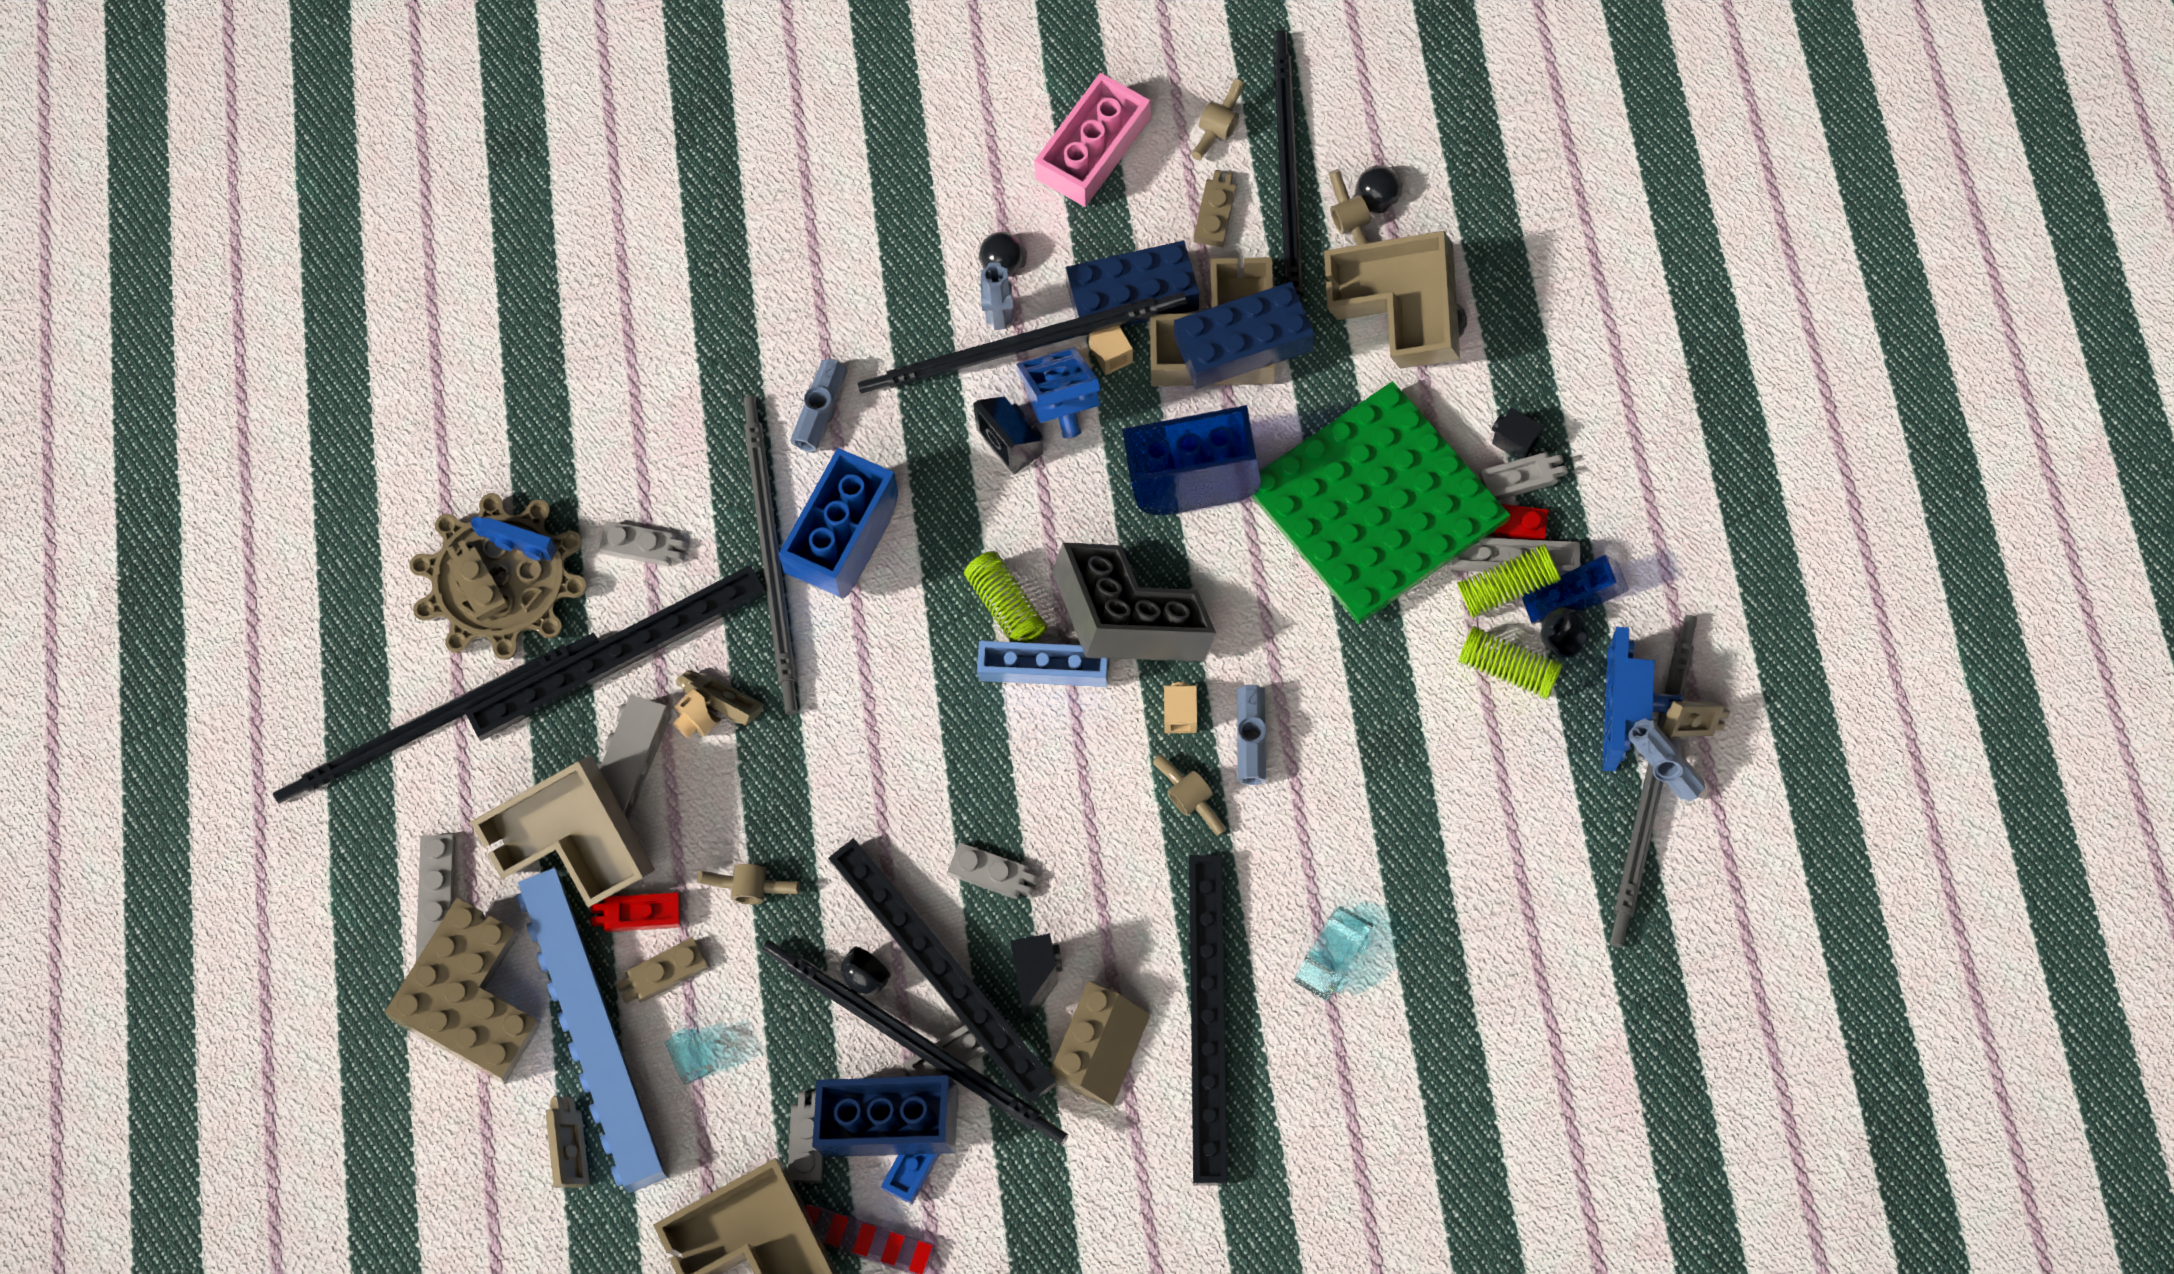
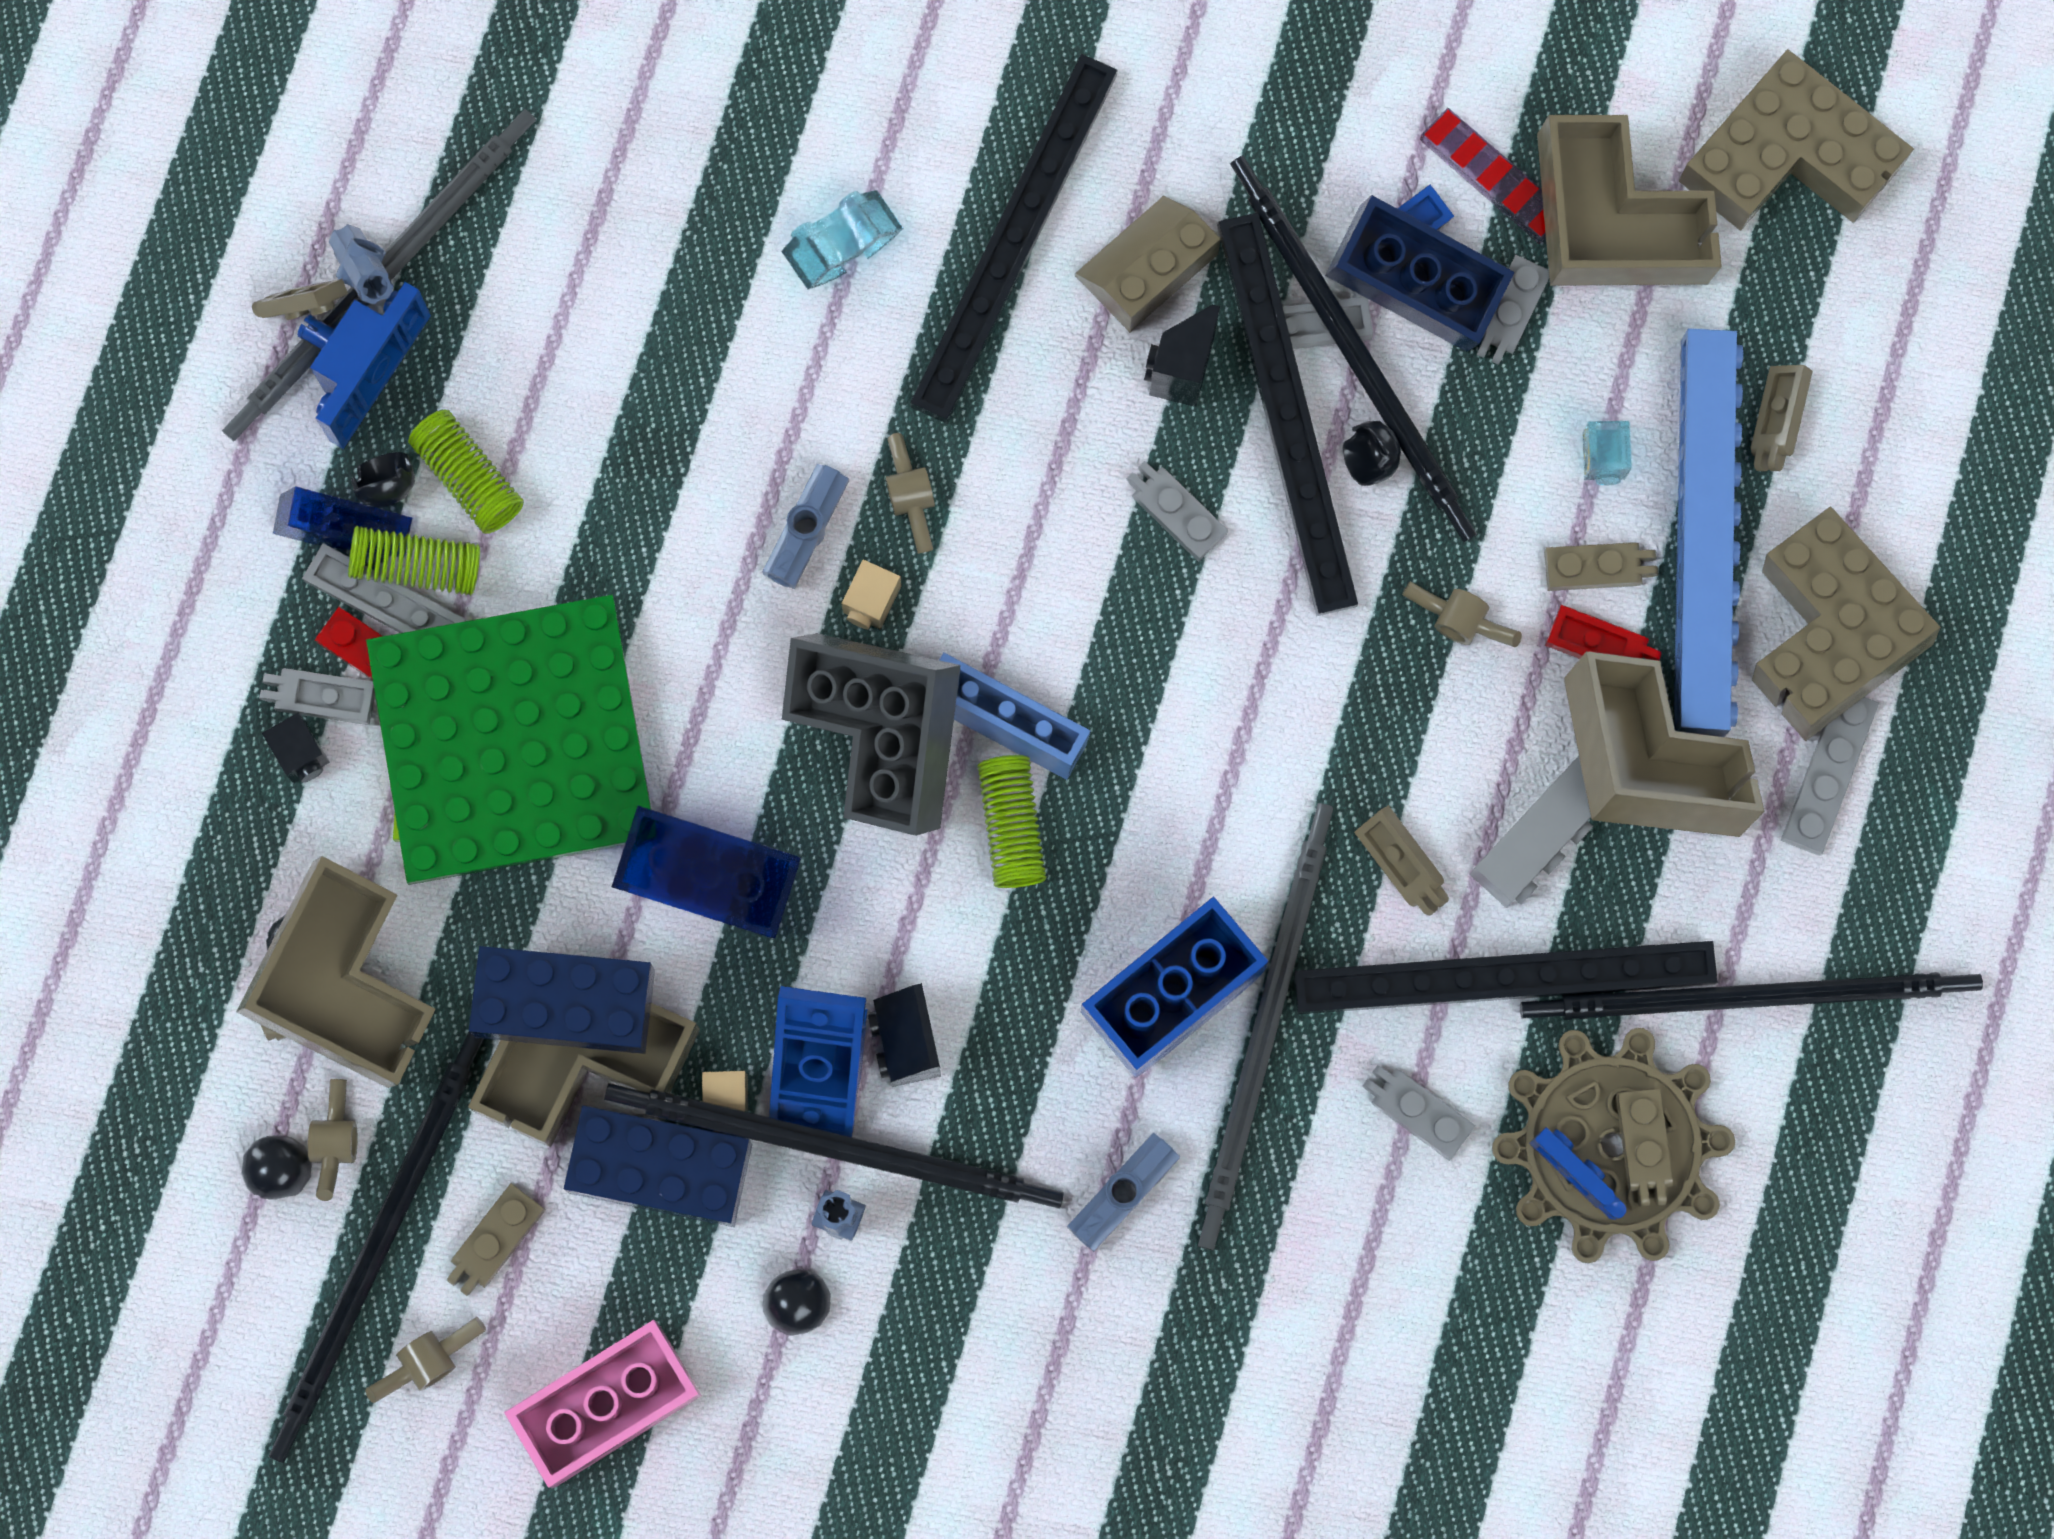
camera: 160 degrees left, 10 degrees up
tan piece [673,689,721,738] -> none

